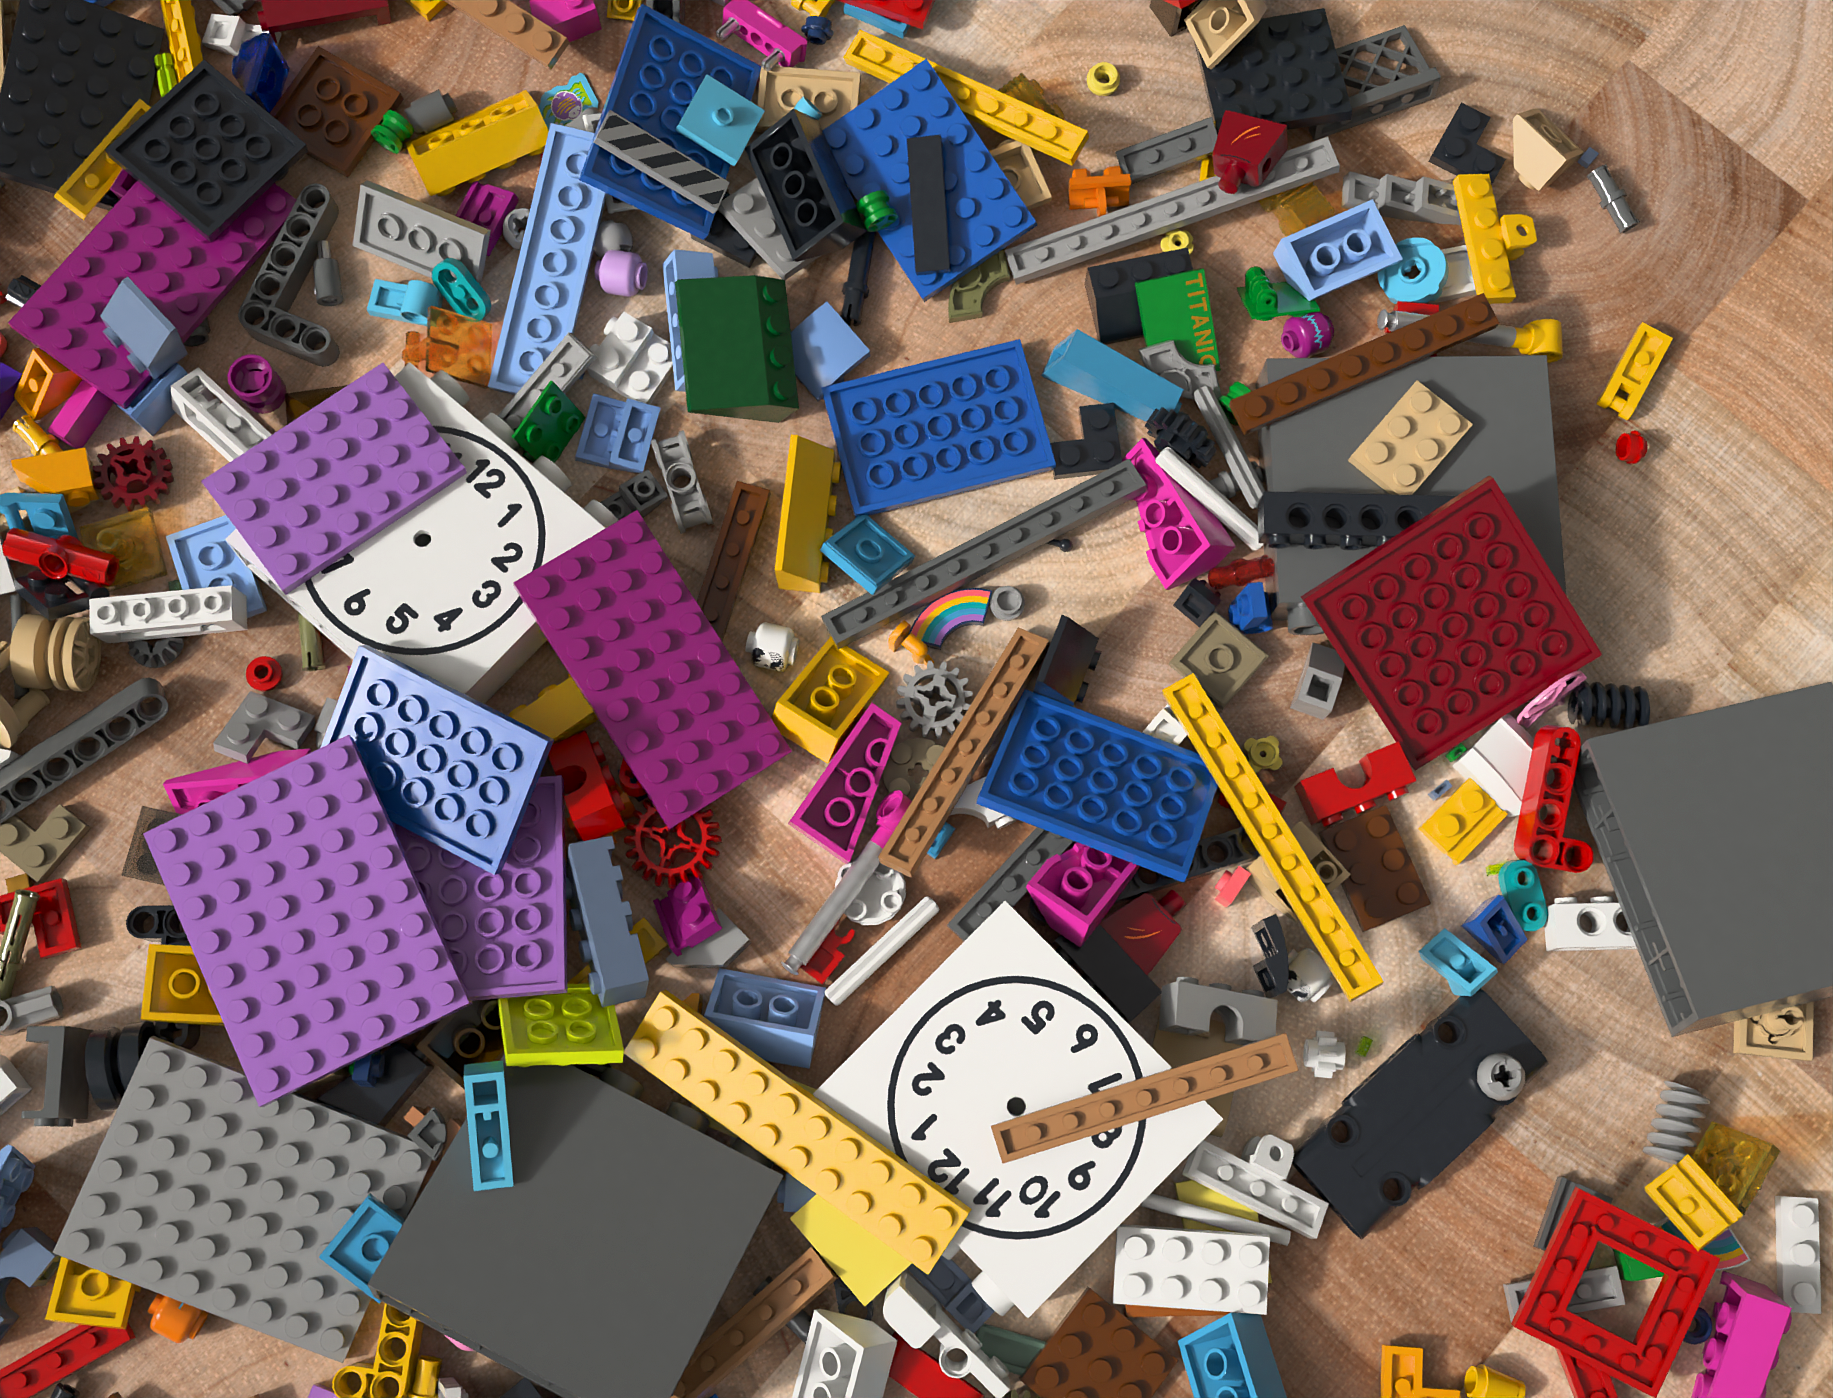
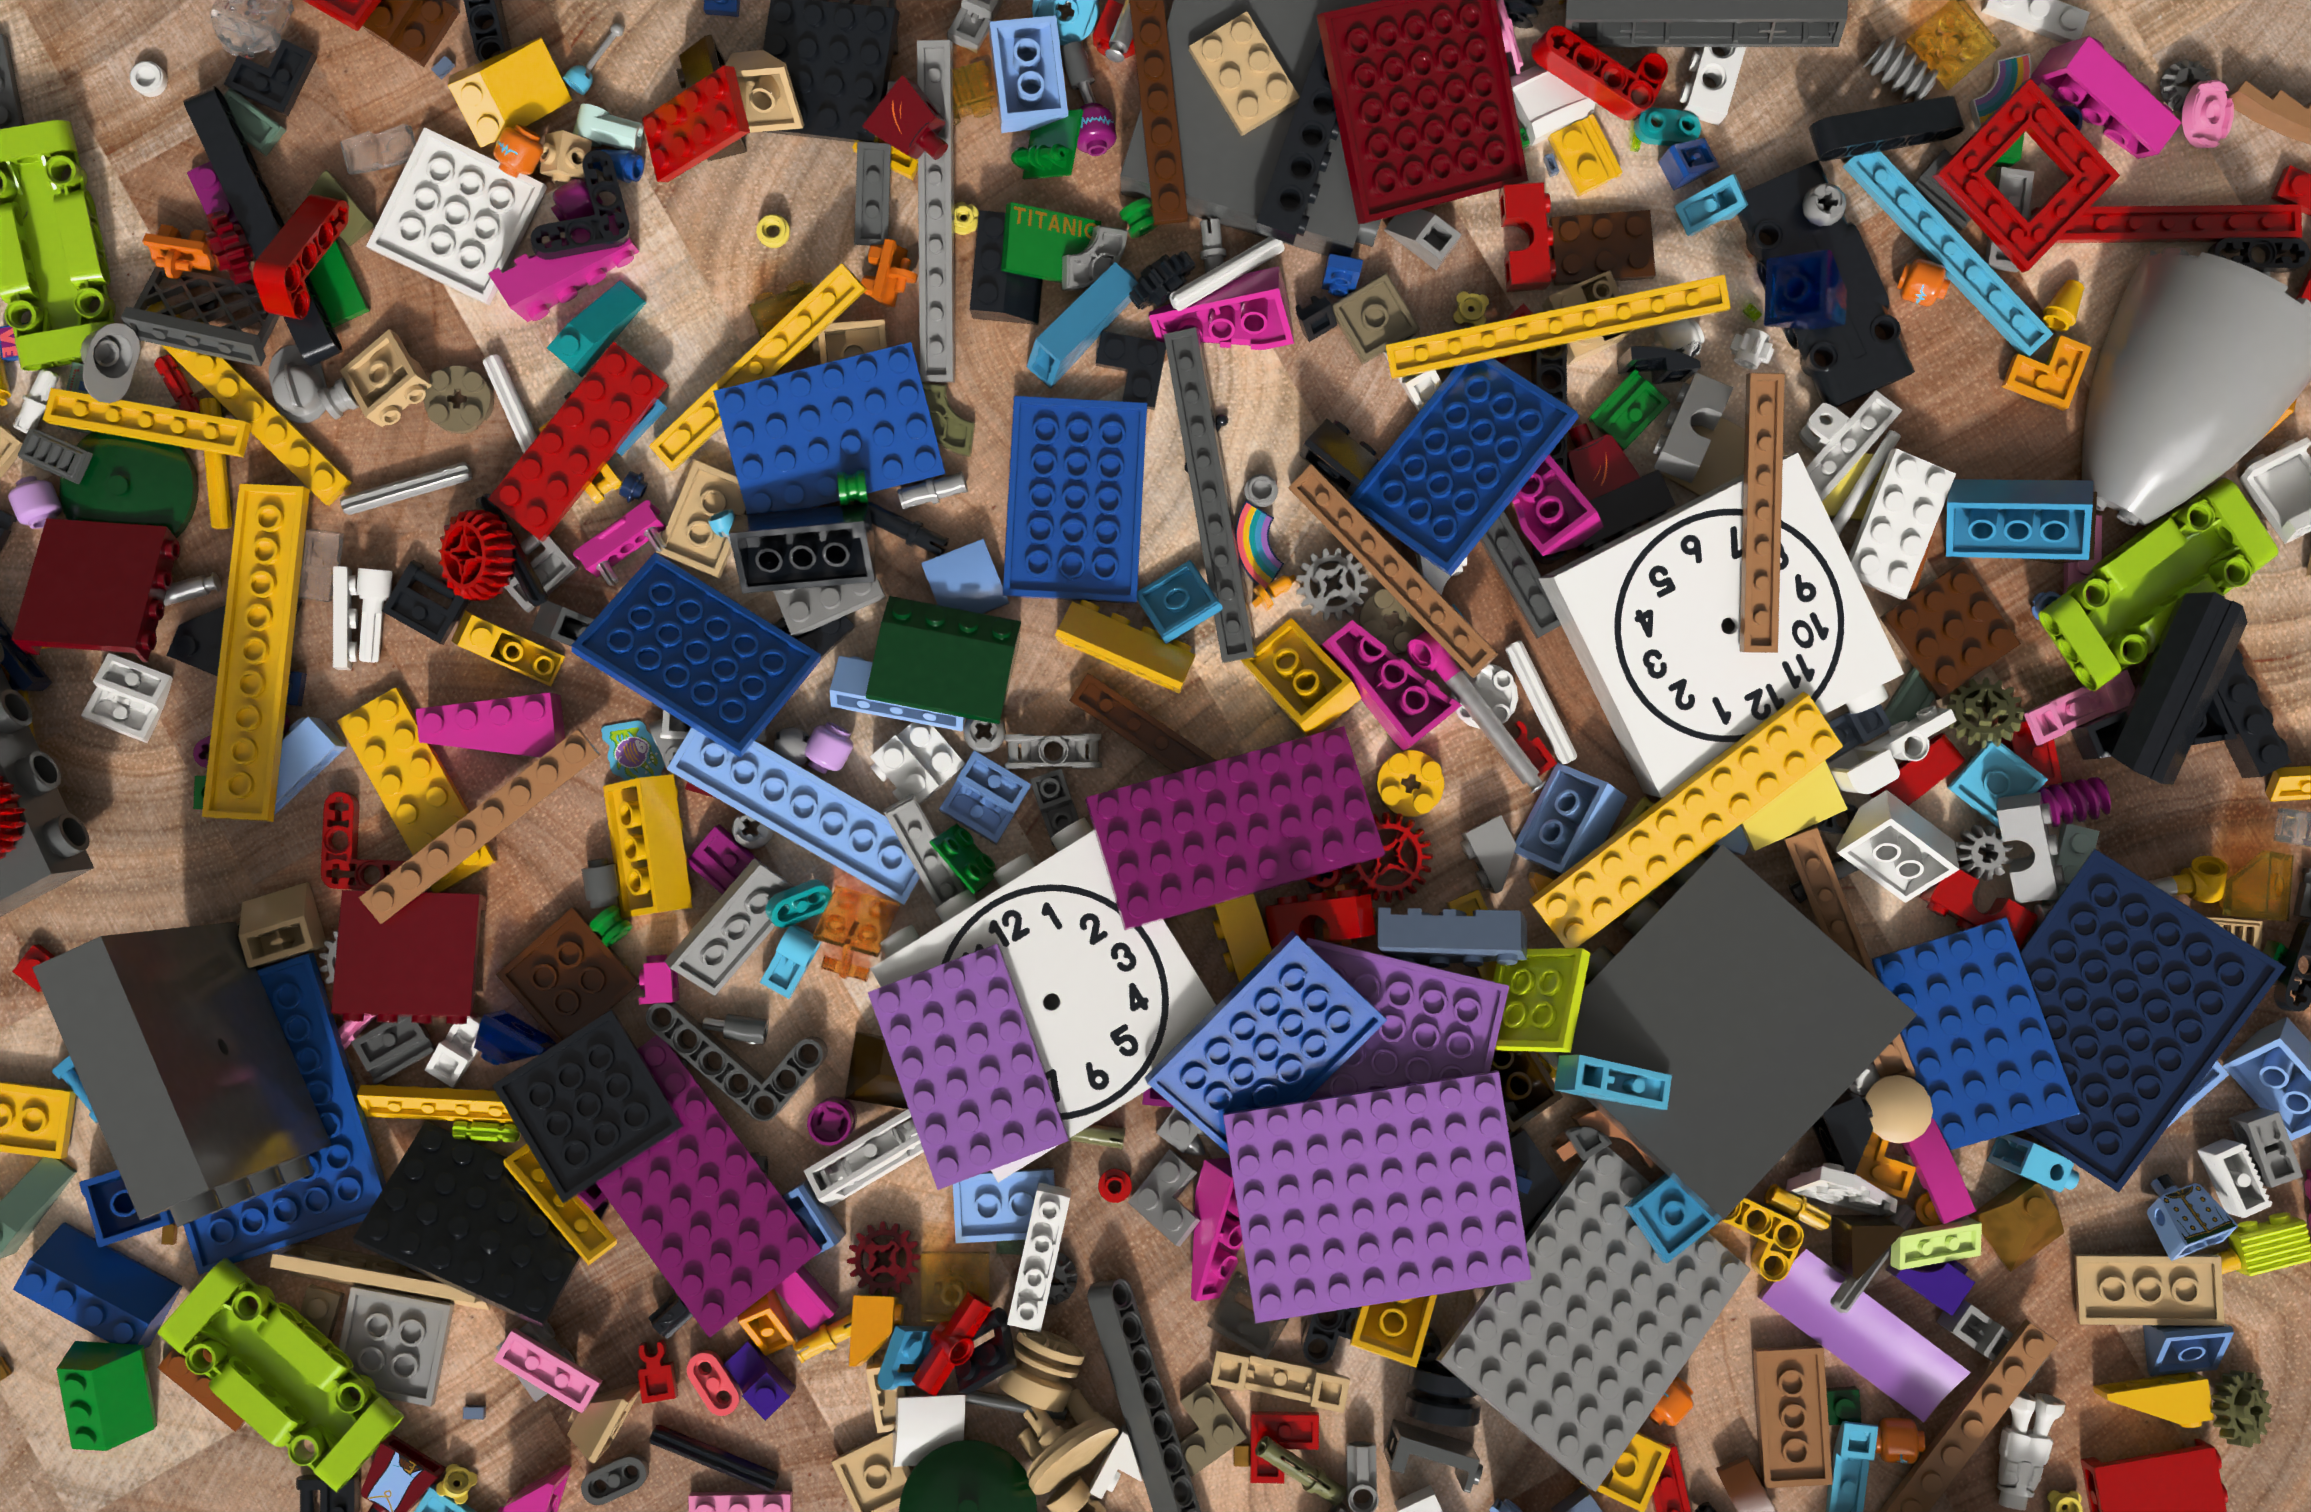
camera: 75 degrees left, 10 degrees up
sand blue slope [100,276,188,380] -> none
light grey tile [593,110,730,214] -> none
magenta plate [653,875,722,957] -> none
medium azure plate [675,74,765,166] -> none
white head [745,622,799,672] -> none
black tile [907,134,951,276] -> none
light grey axle [1194,385,1265,509] -> none
clear red pin [1208,555,1275,590] -> none
coral plate [1214,866,1251,907] -> none
yellow plate [1645,1154,1743,1252] -> none
none -> dark pink brick [638,954,680,1004]
none -> light grey pin [898,471,968,510]
none -> light grey piece [963,719,1006,753]
none -> dark grey piece [1060,41,1096,104]
none -> tan slope [1210,1350,1350,1413]
none -> yellow plate [1376,750,1444,817]
none -> green plate [1588,369,1670,451]
none -> clear blue slope [1764,249,1847,329]
none -> black beam [1808,96,1965,162]
none -> medium azure plate [1843,152,2053,357]
none -> orange head [1896,258,1951,307]

